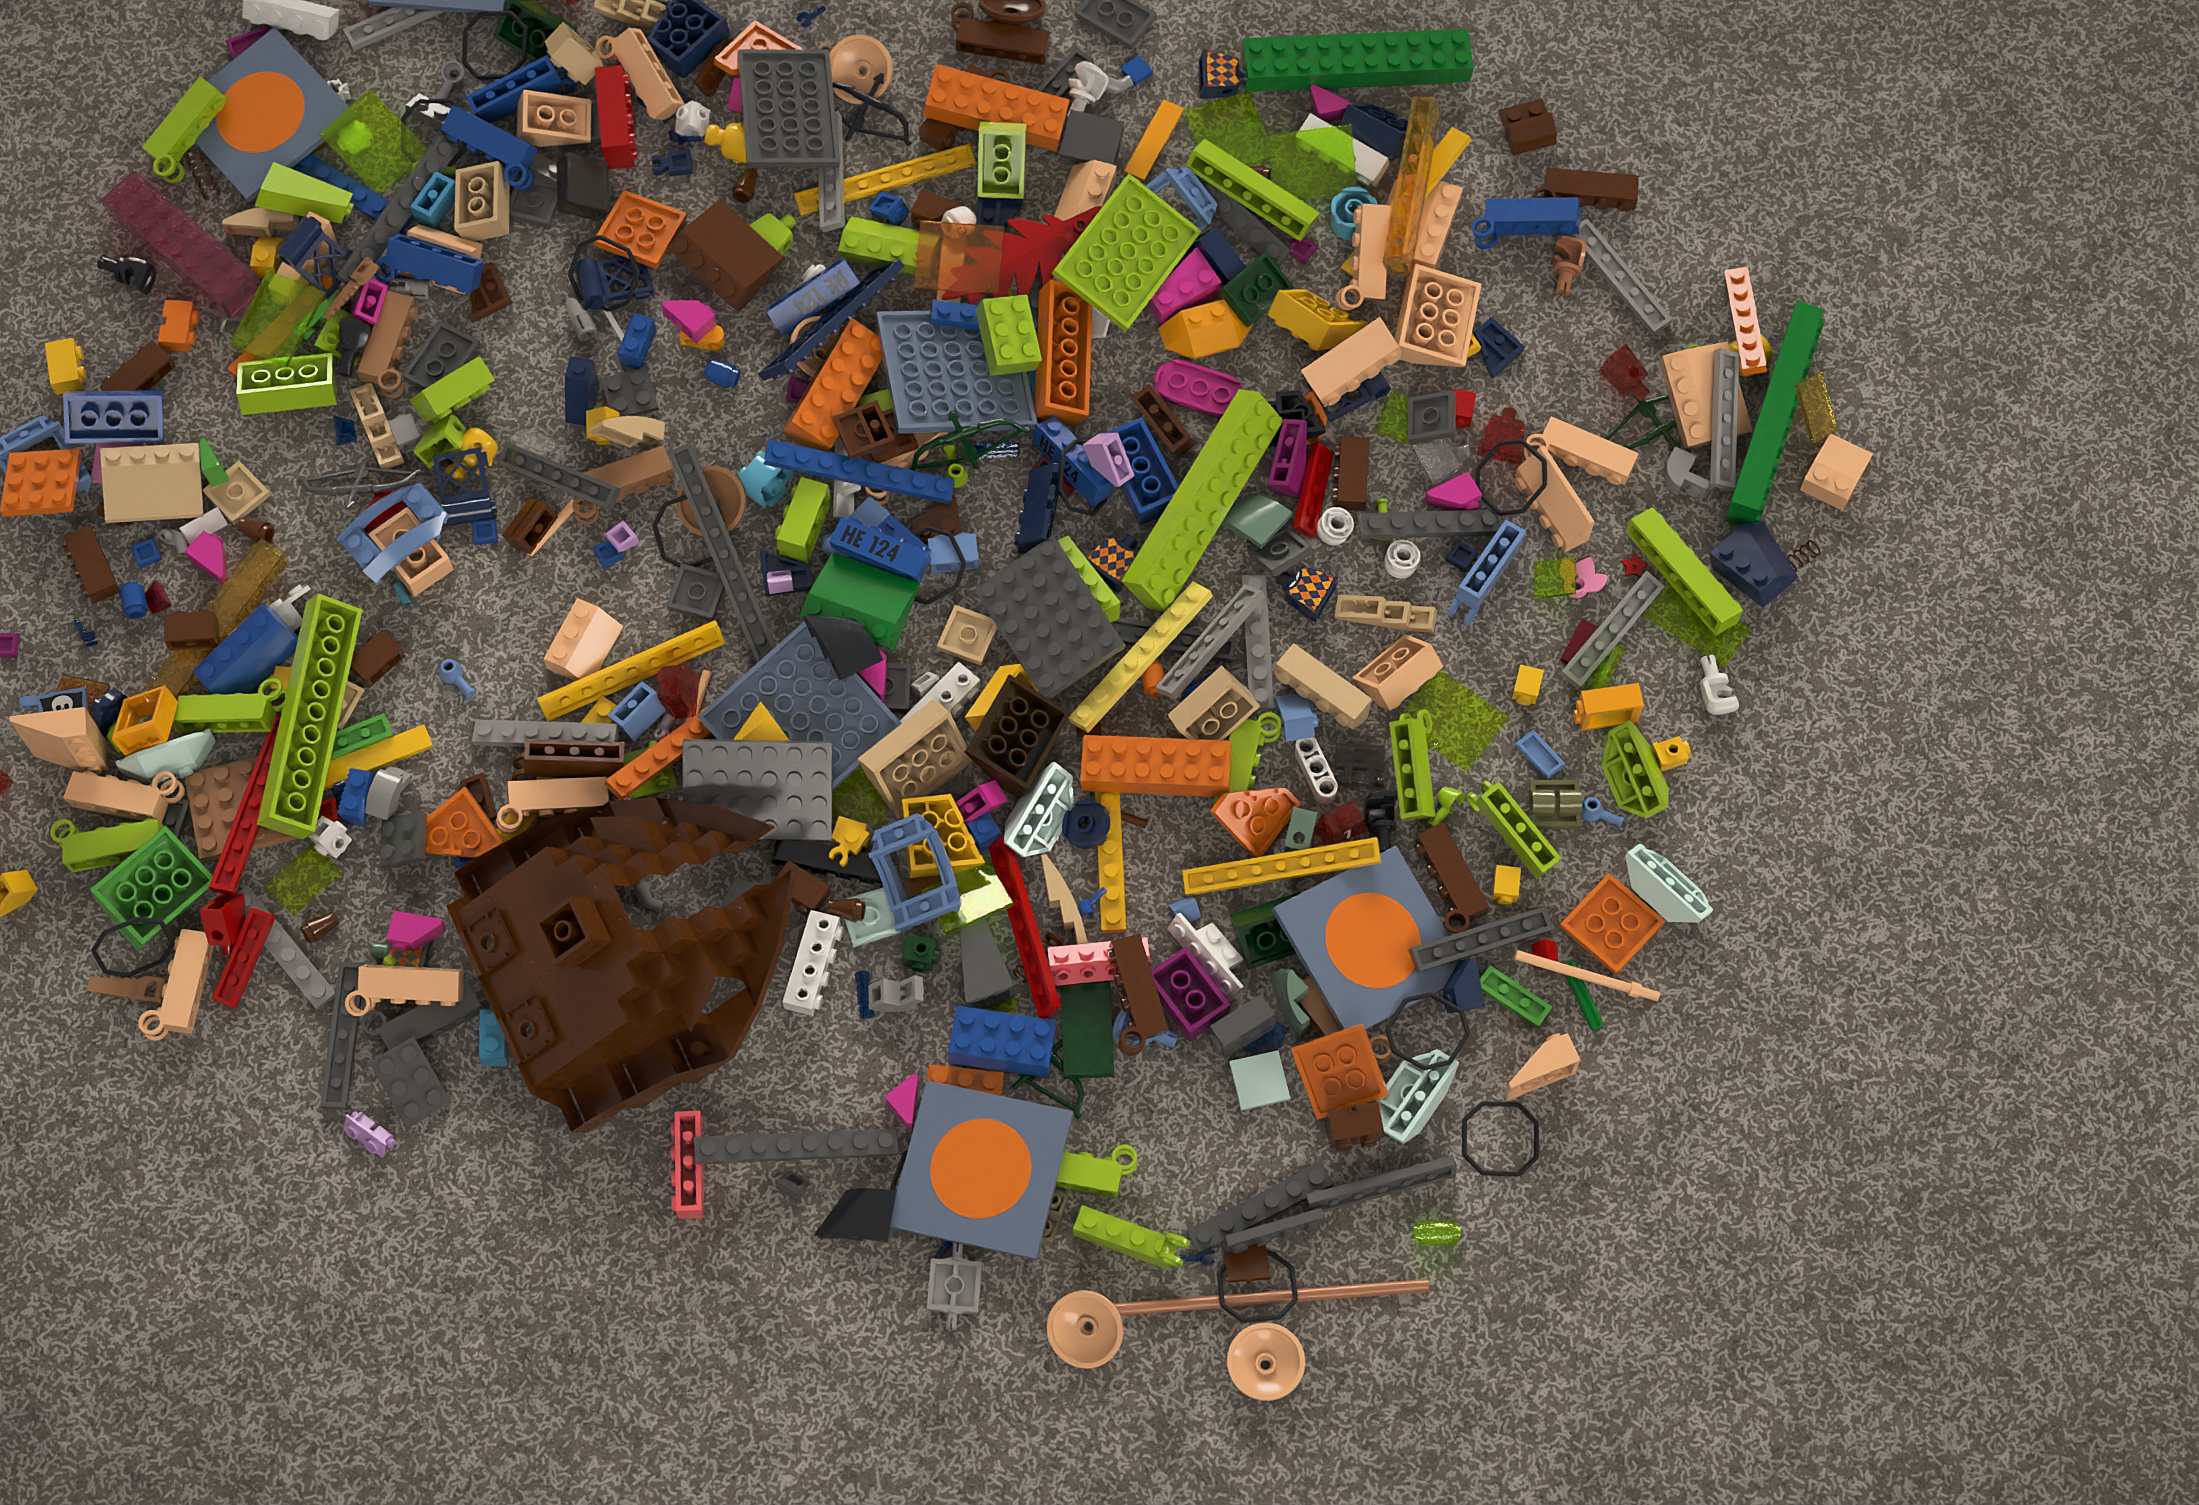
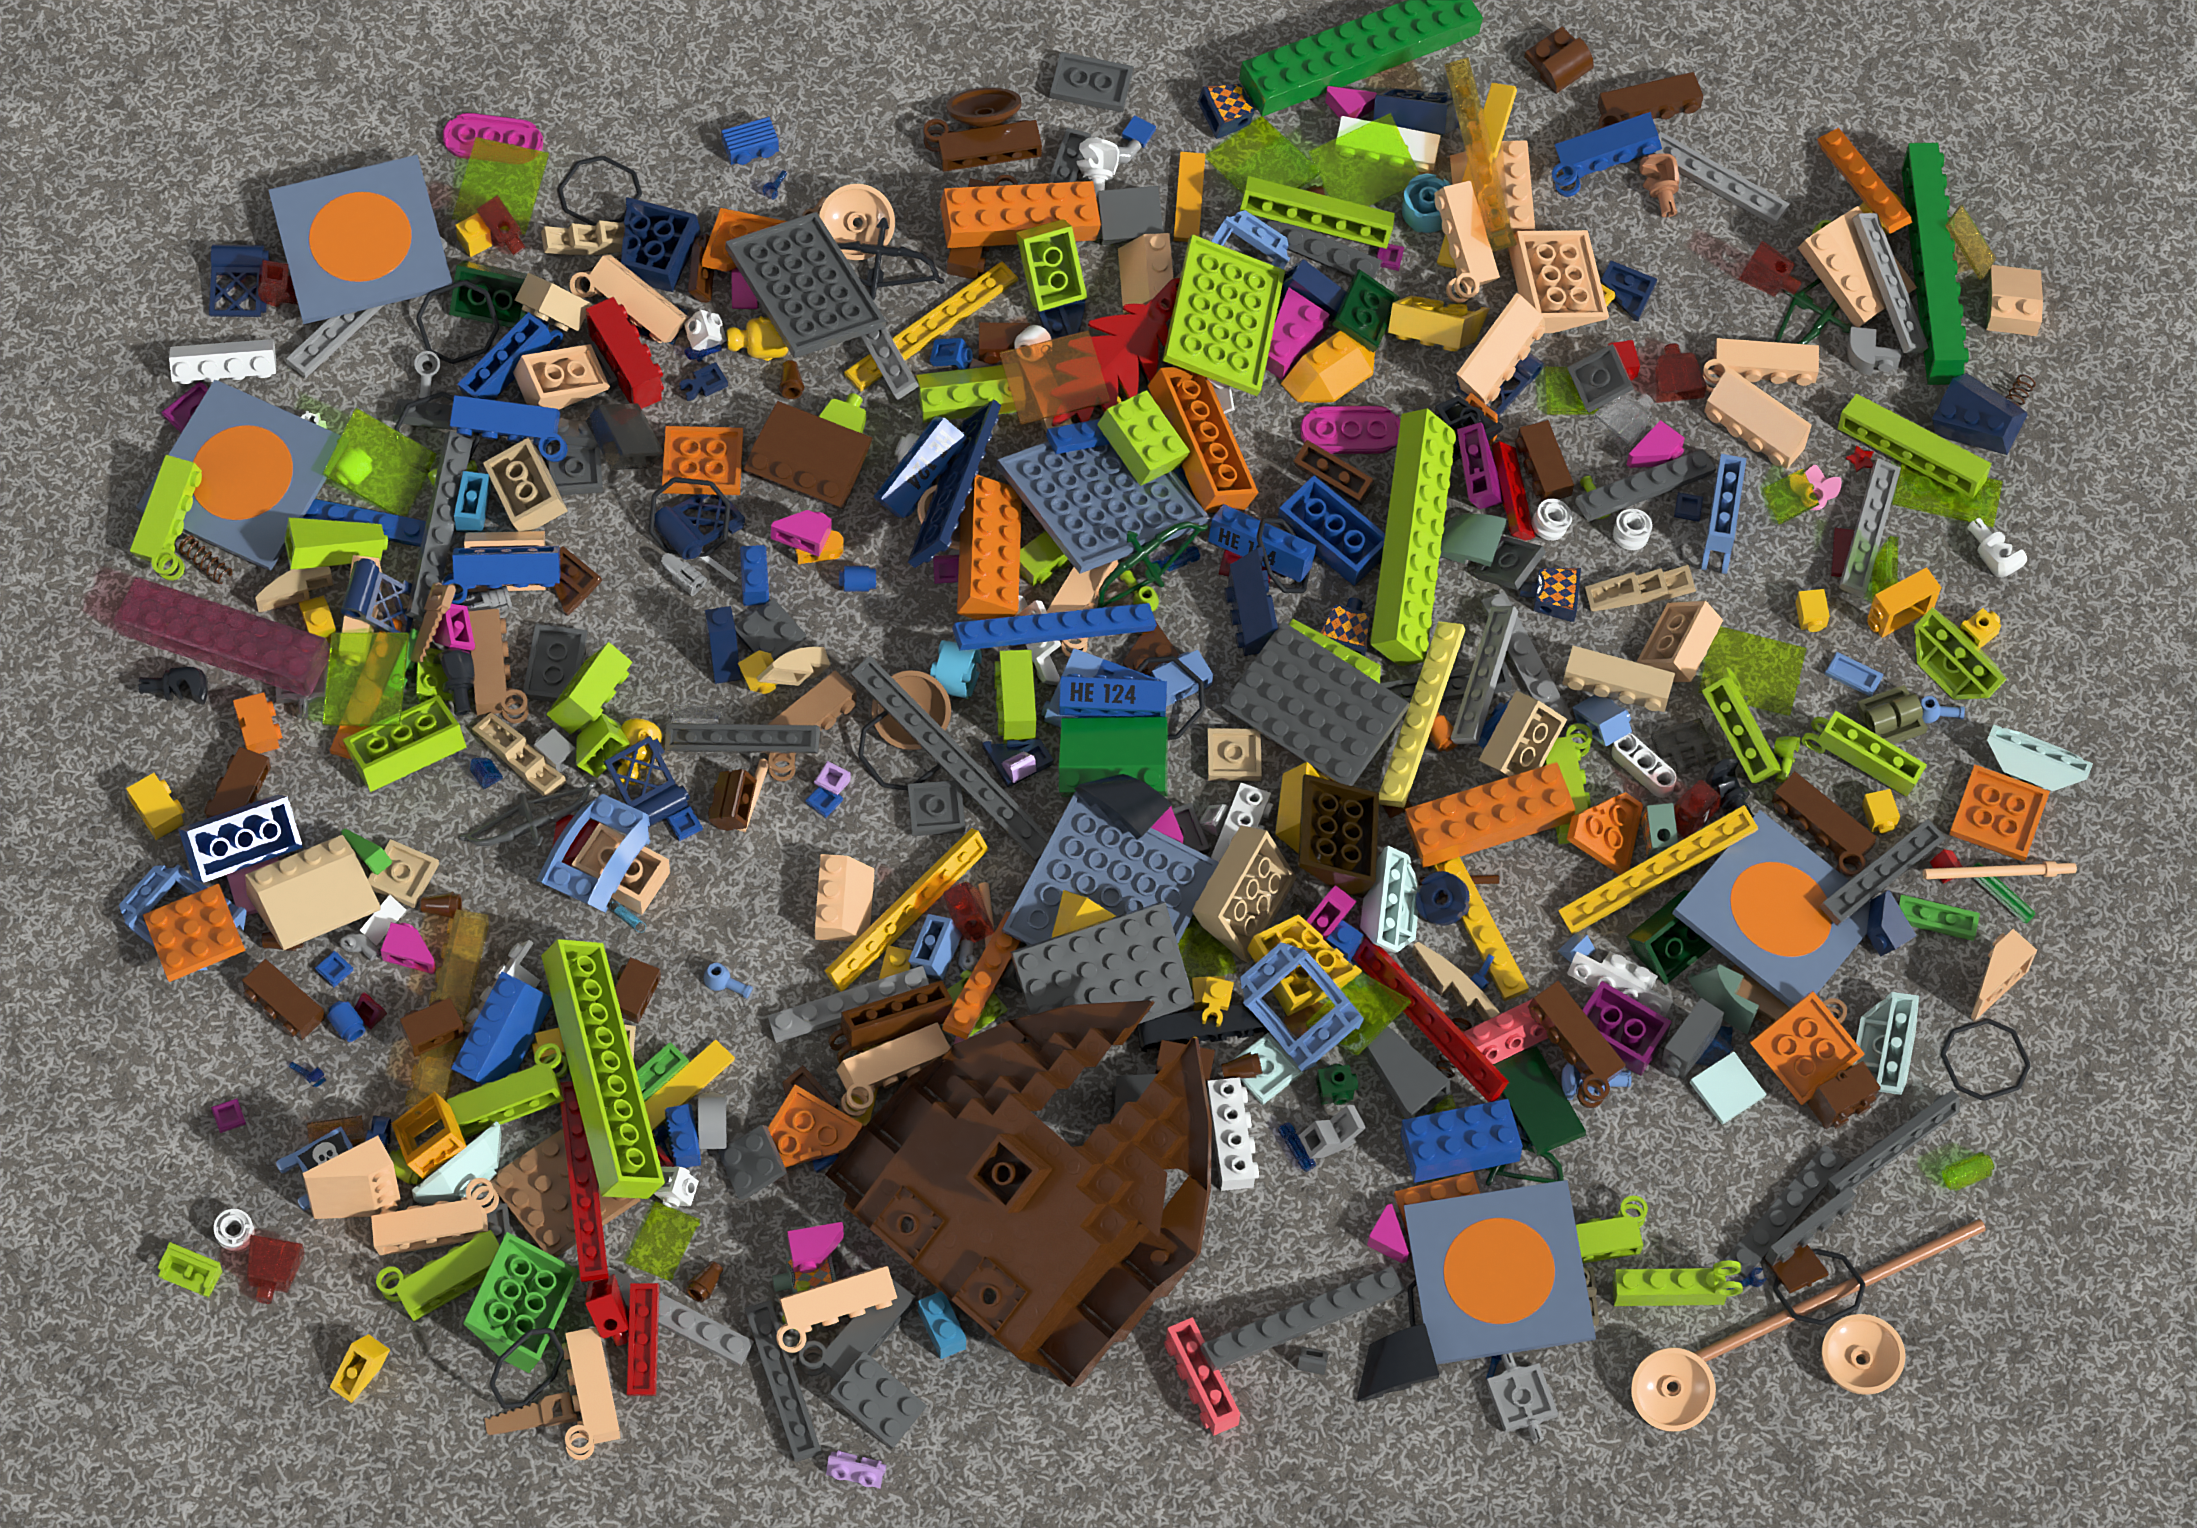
camera: 25 degrees left, 5 degrees down
reddish brown bracket [833,400,919,463] -> none
lavender slope [1083,433,1135,487] -> none
black piece [1385,992,1470,1070] -> none
black piece [1475,439,1547,516] -> none

